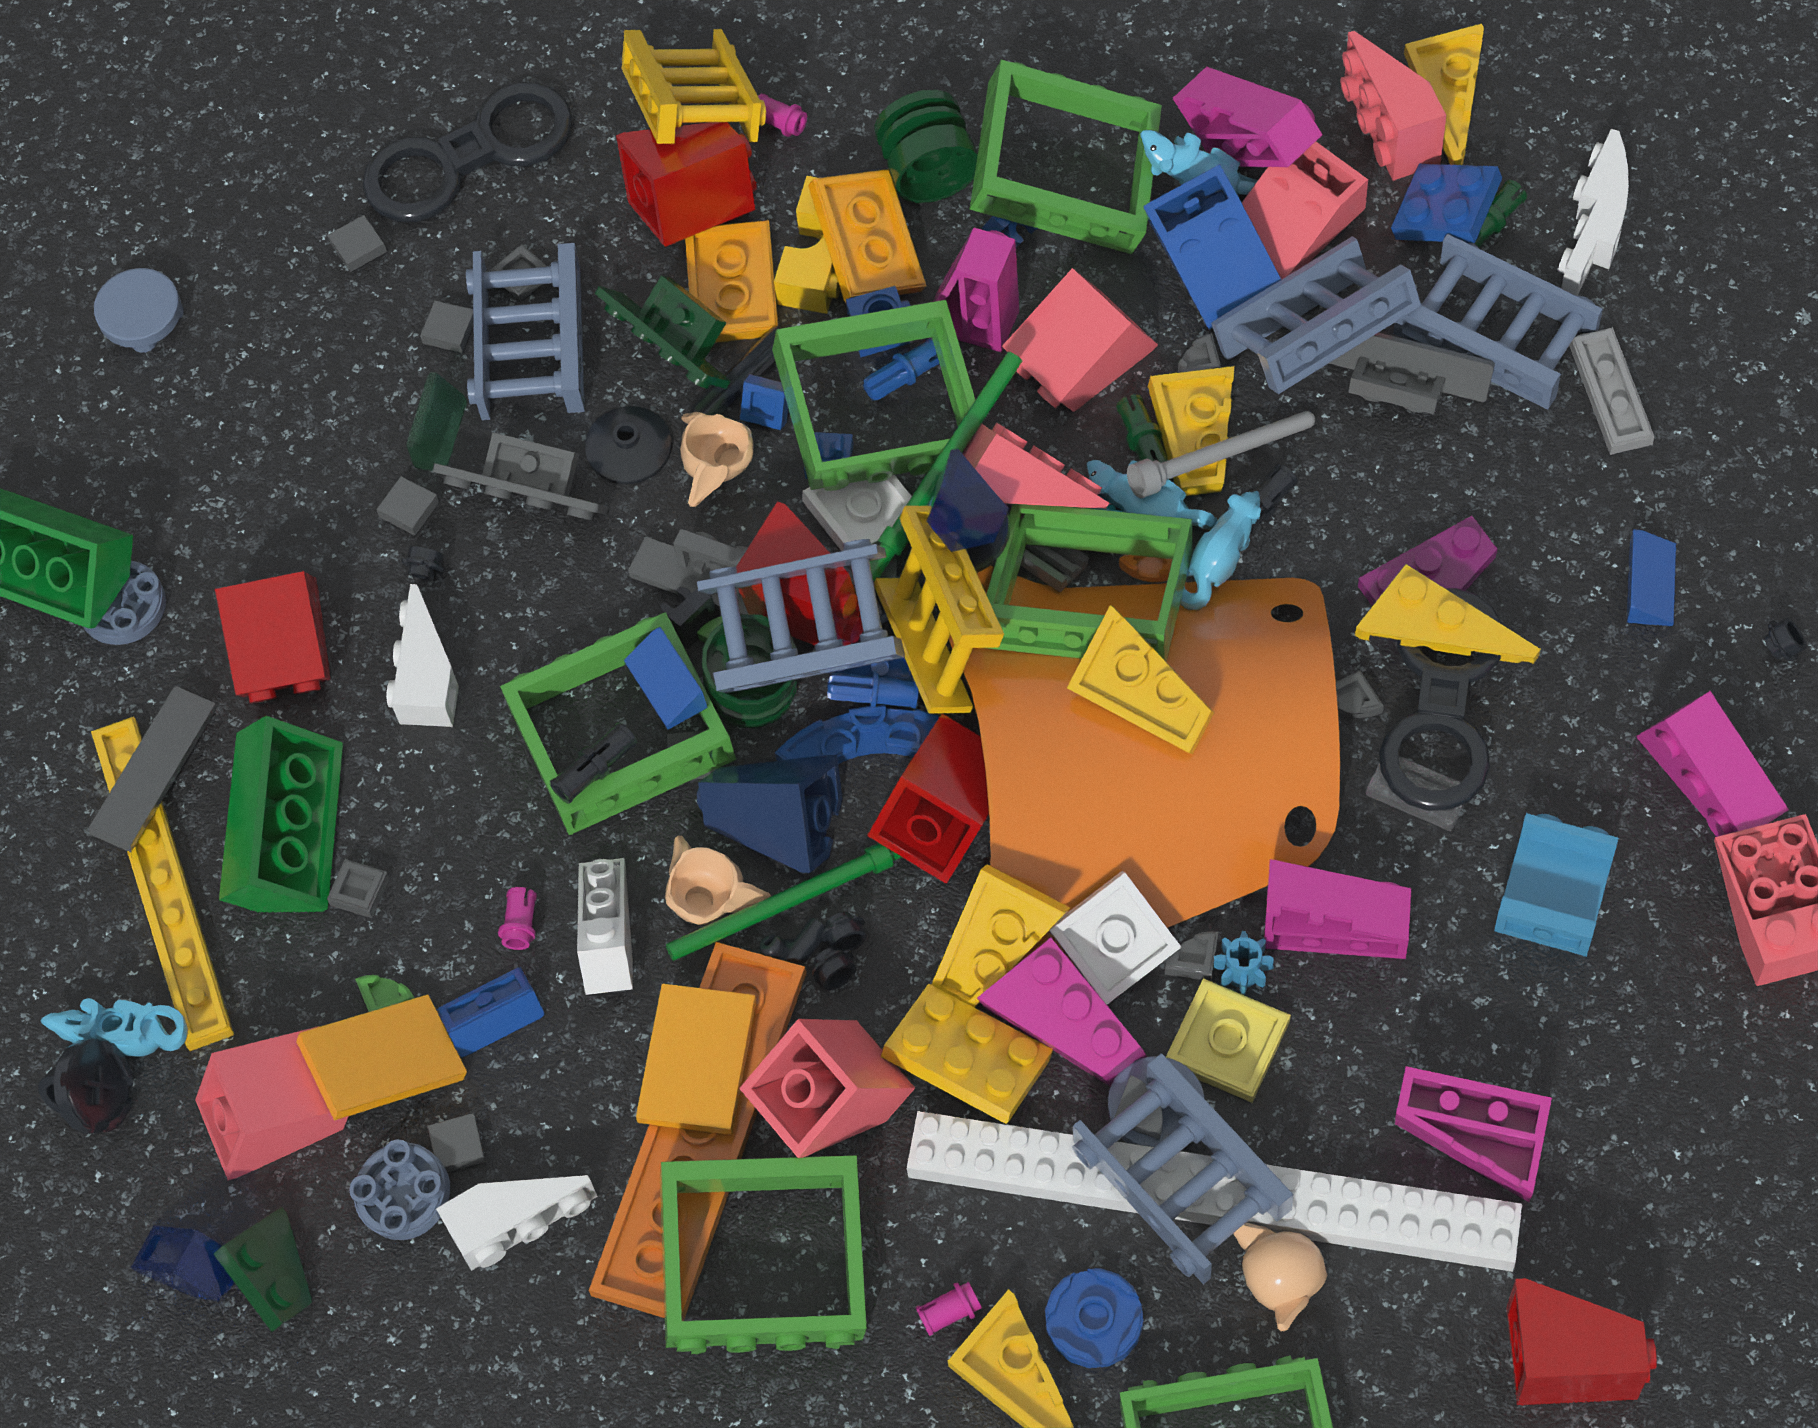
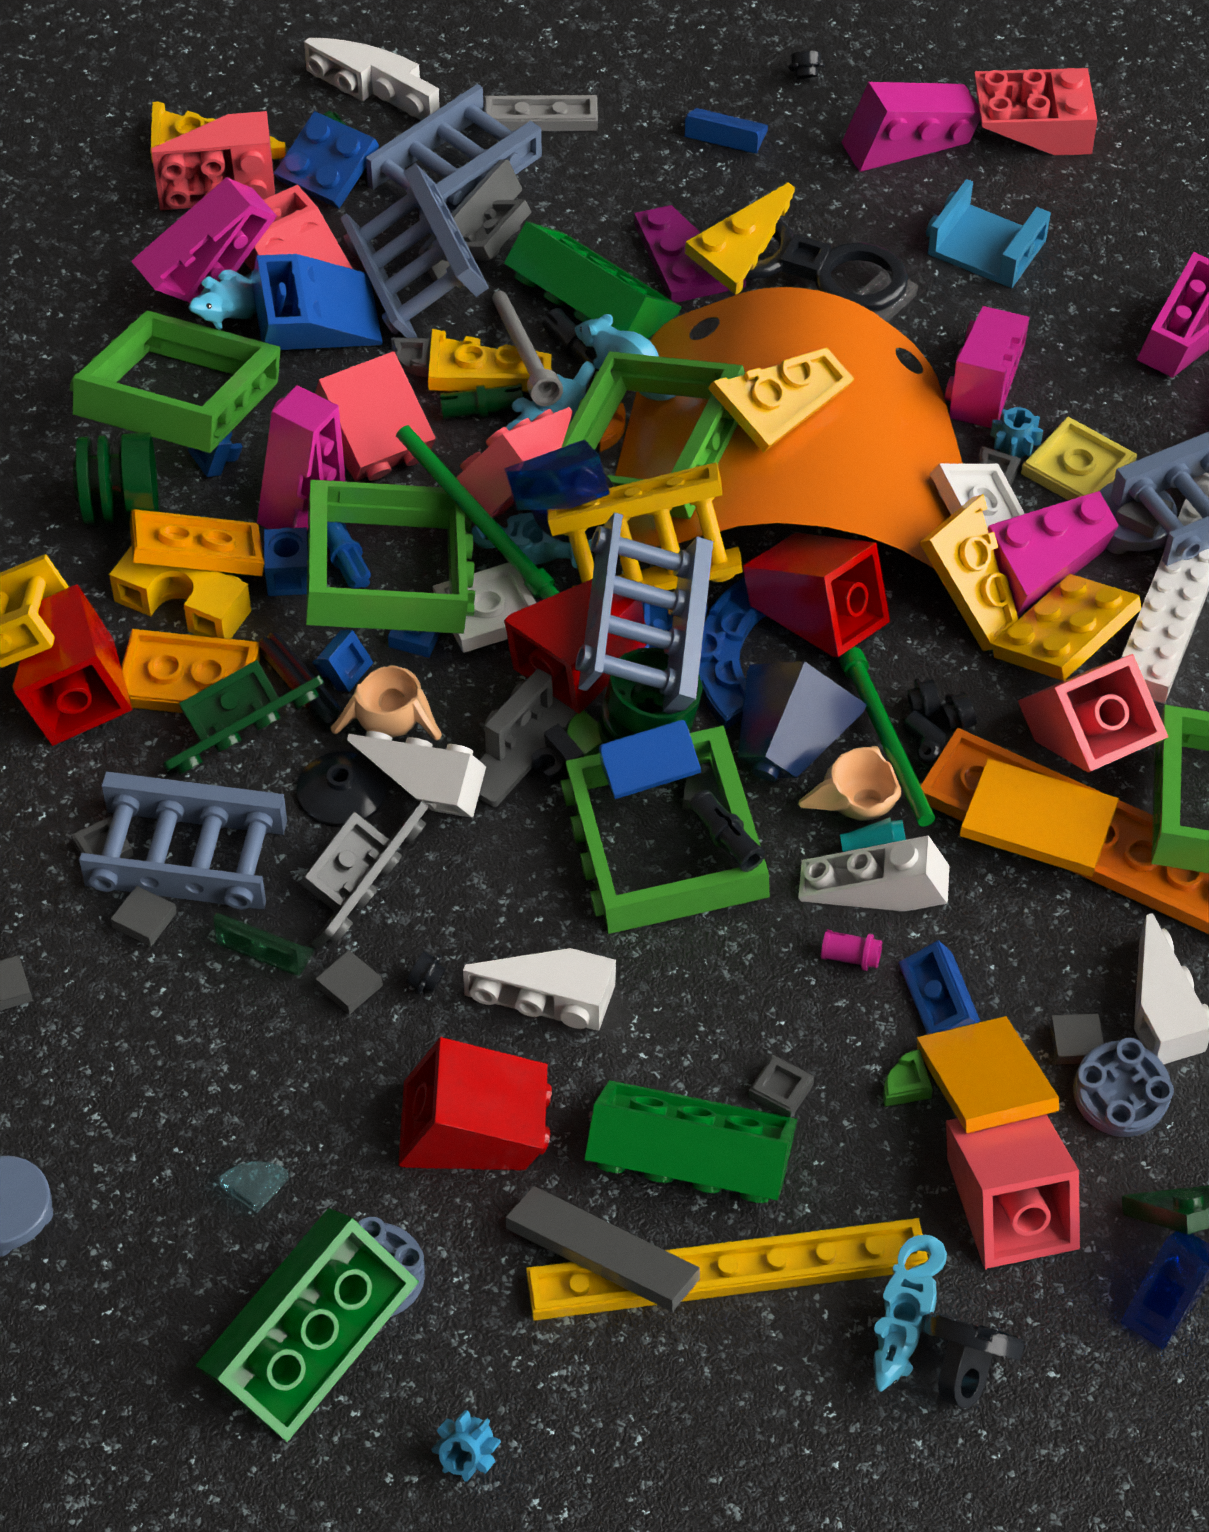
camera: 85 degrees left, 10 degrees down
none -> clear light blue tile [219,1161,289,1213]
none -> white slope [347,731,486,818]
none -> green slope [504,221,682,339]
none -> teal cone [840,817,906,852]

